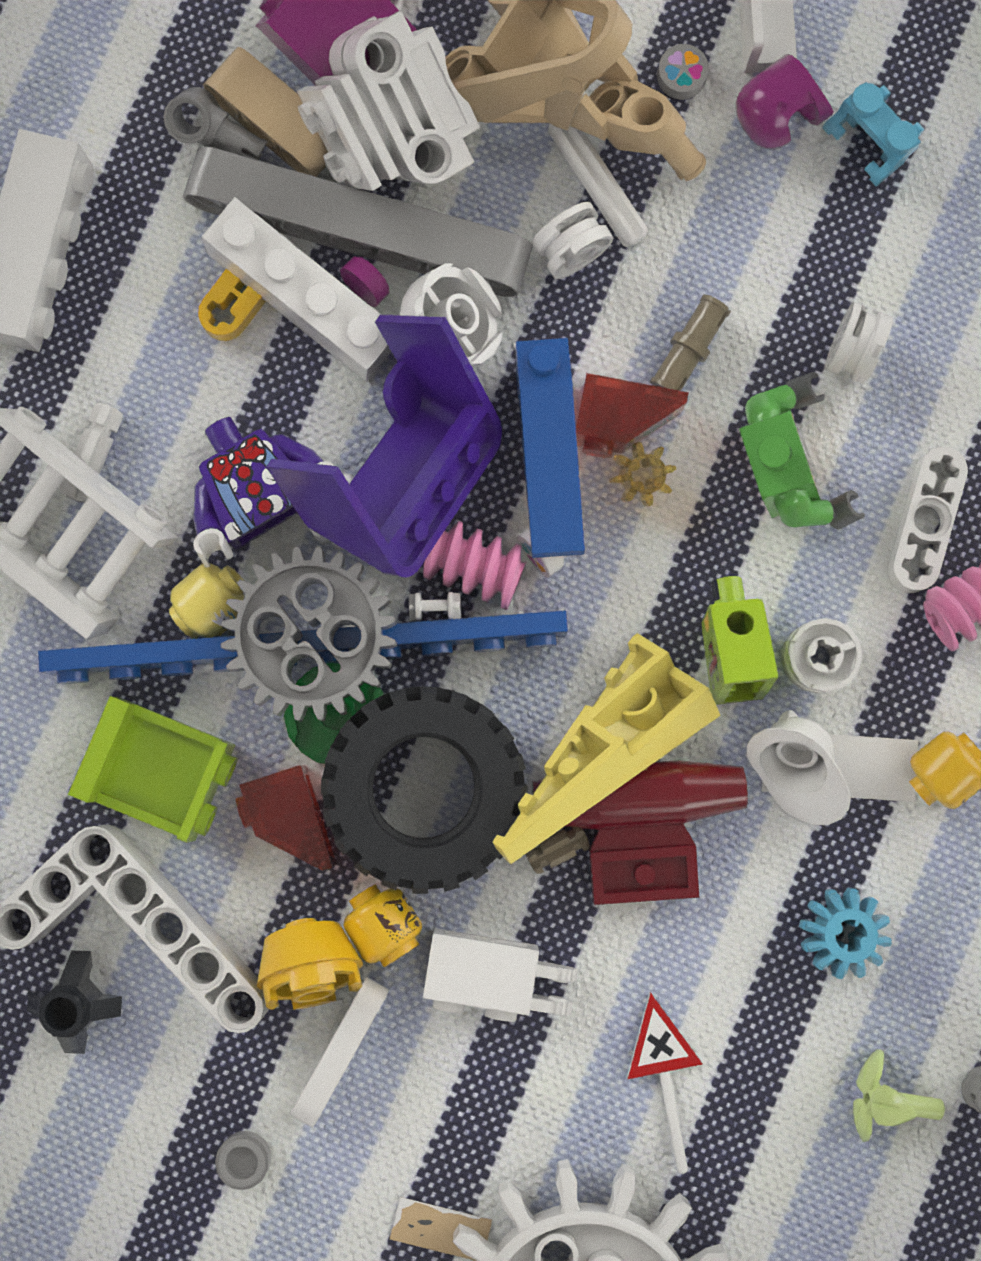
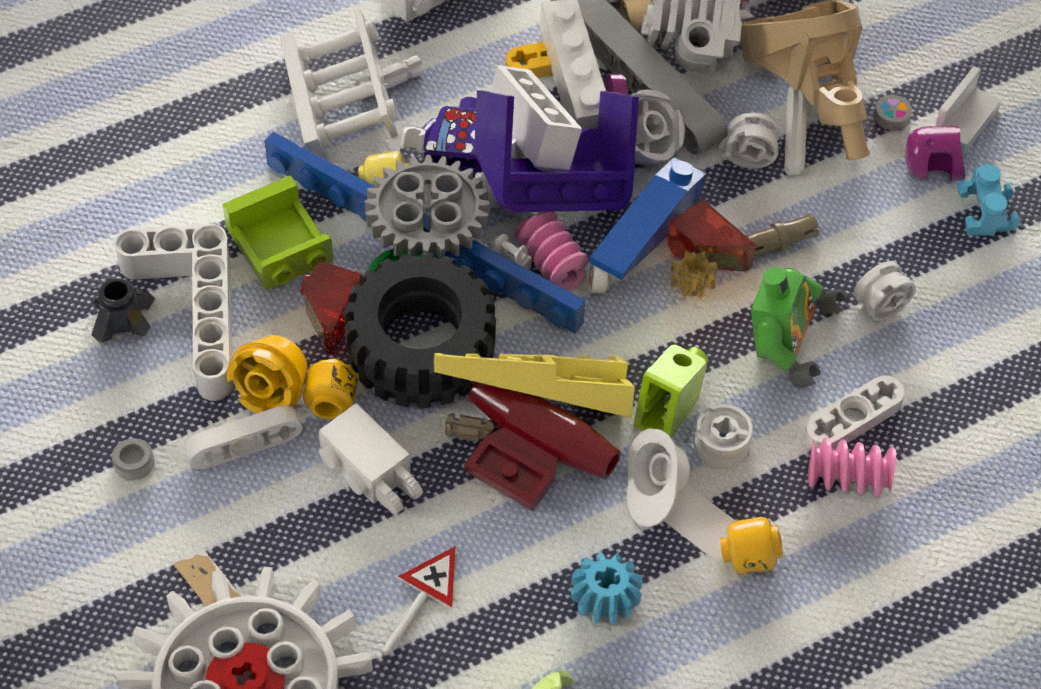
camera: 40 degrees right, 30 degrees down
none -> white brick [490,65,582,172]

